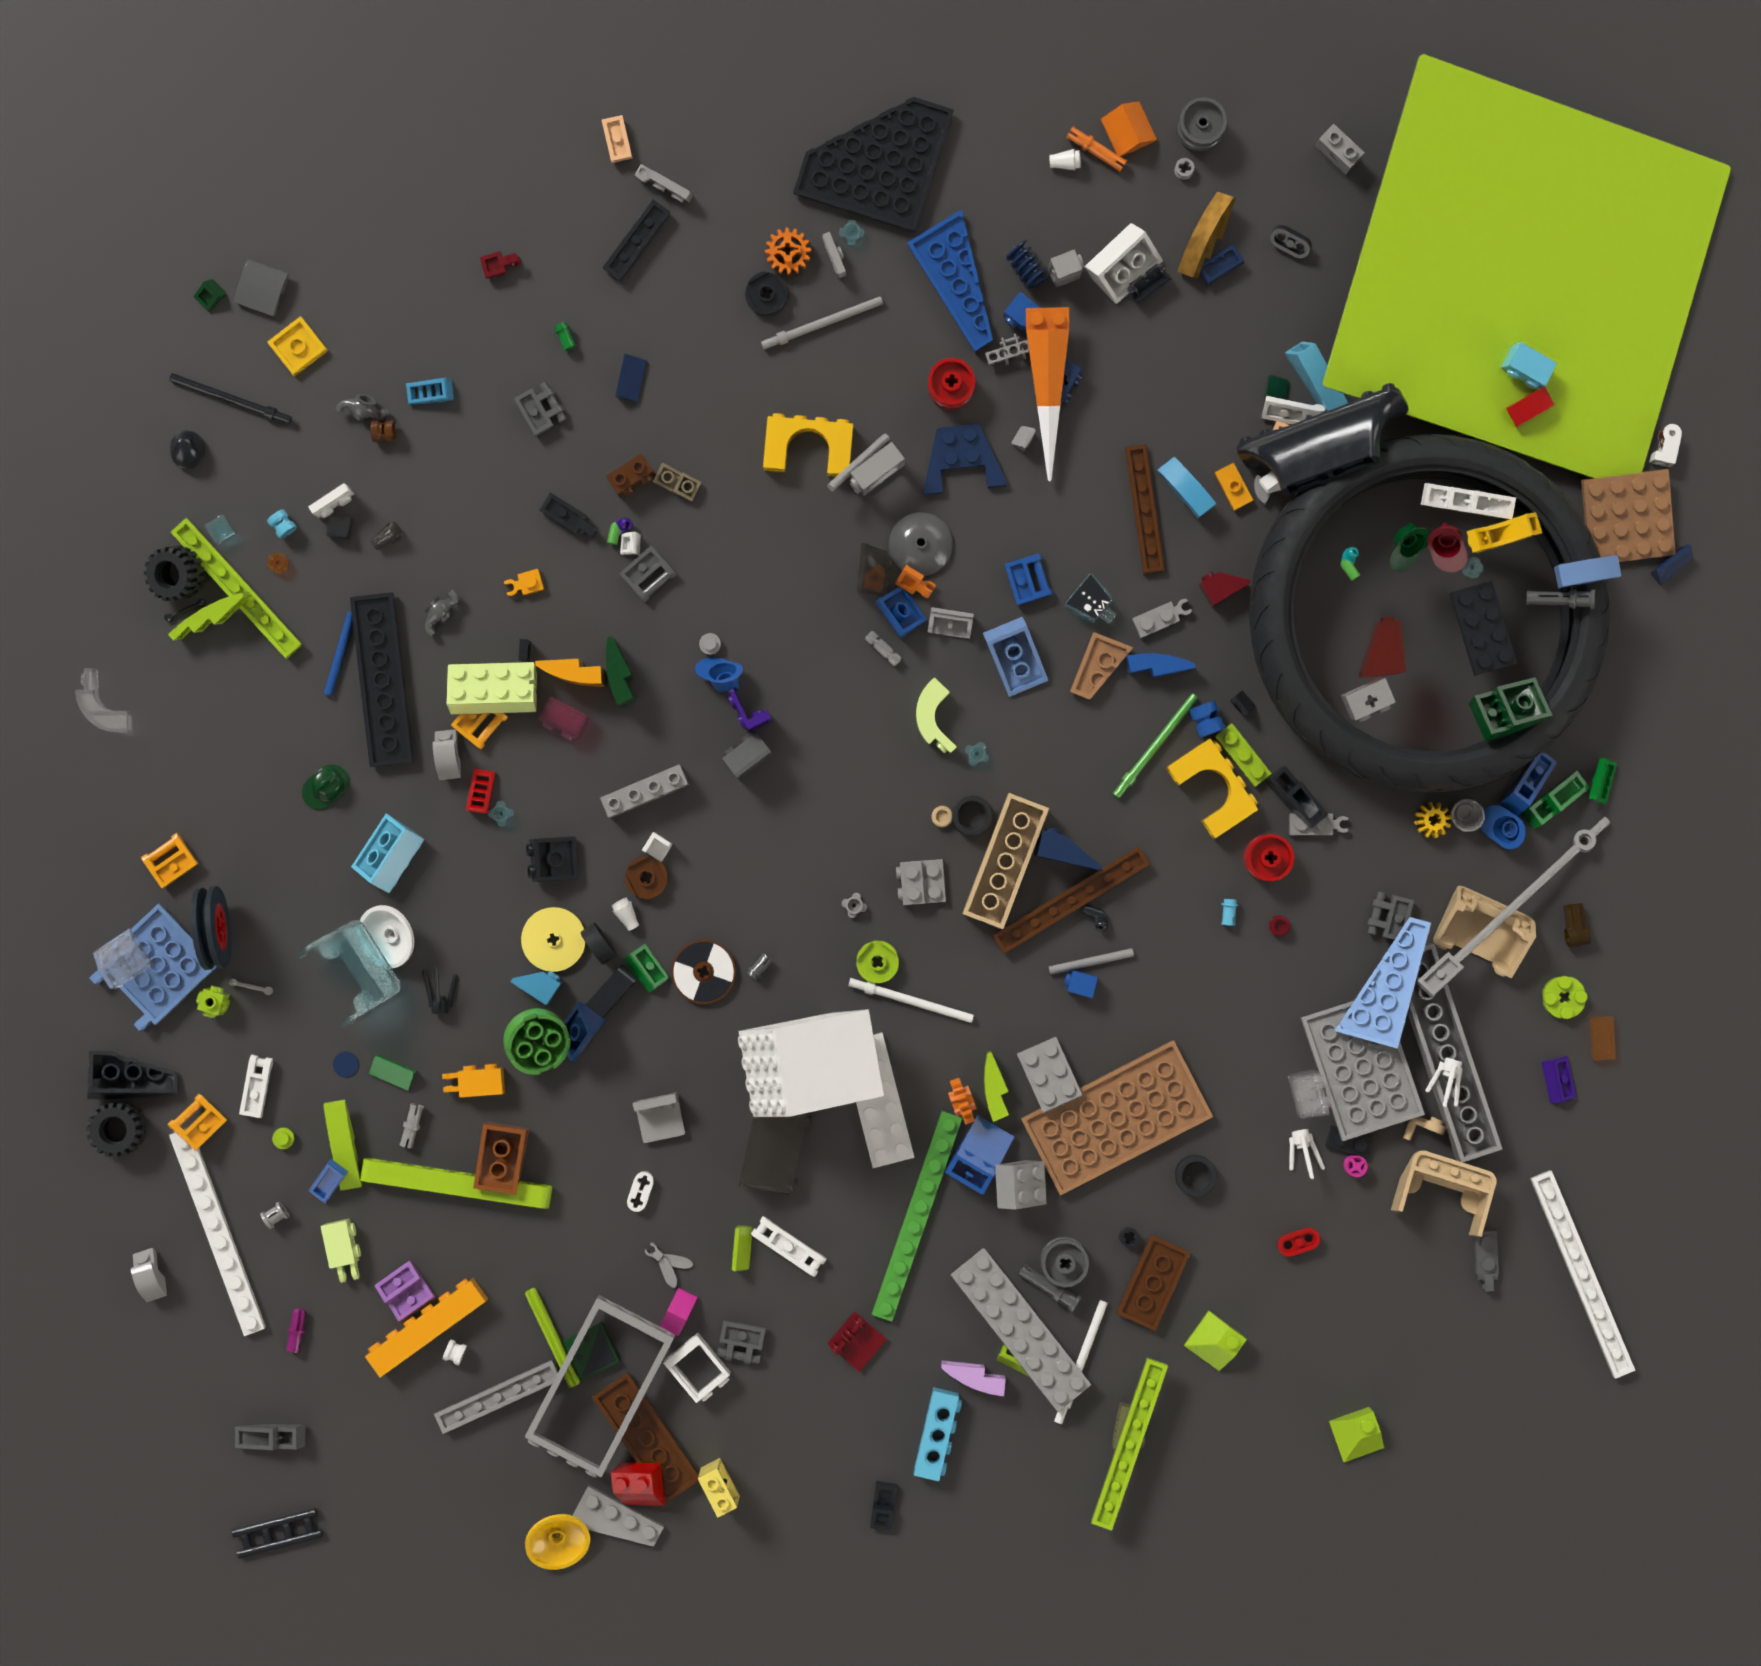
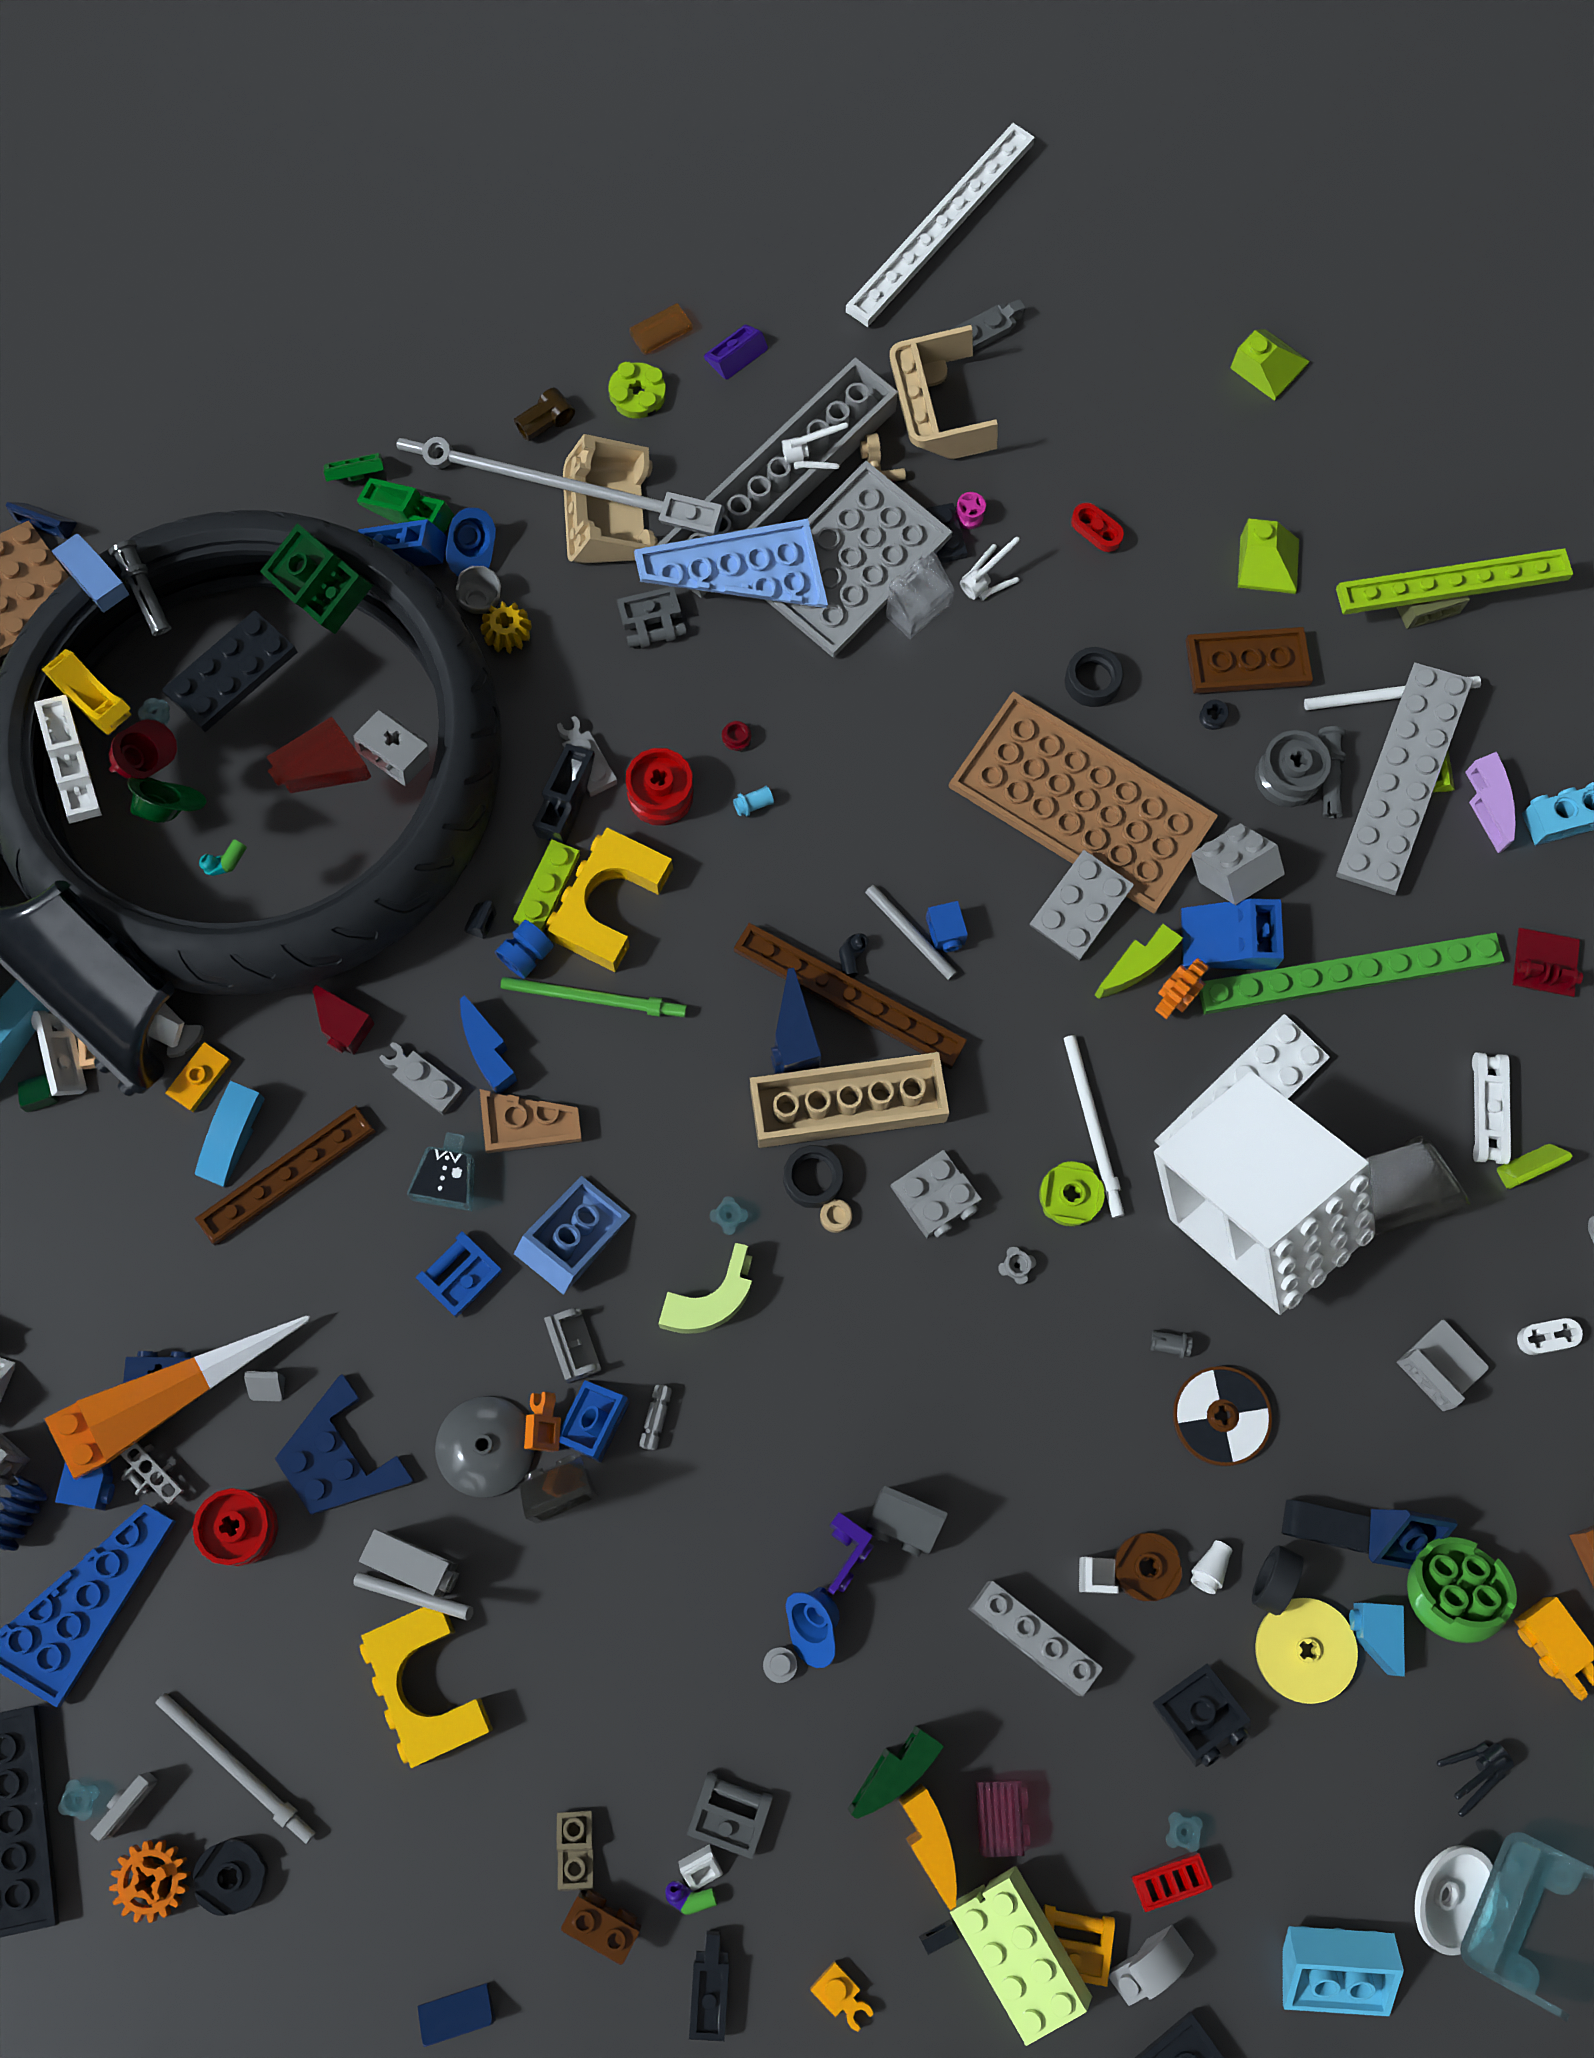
camera: 125 degrees left, 15 degrees down
green slope [625,944,670,993] -> none

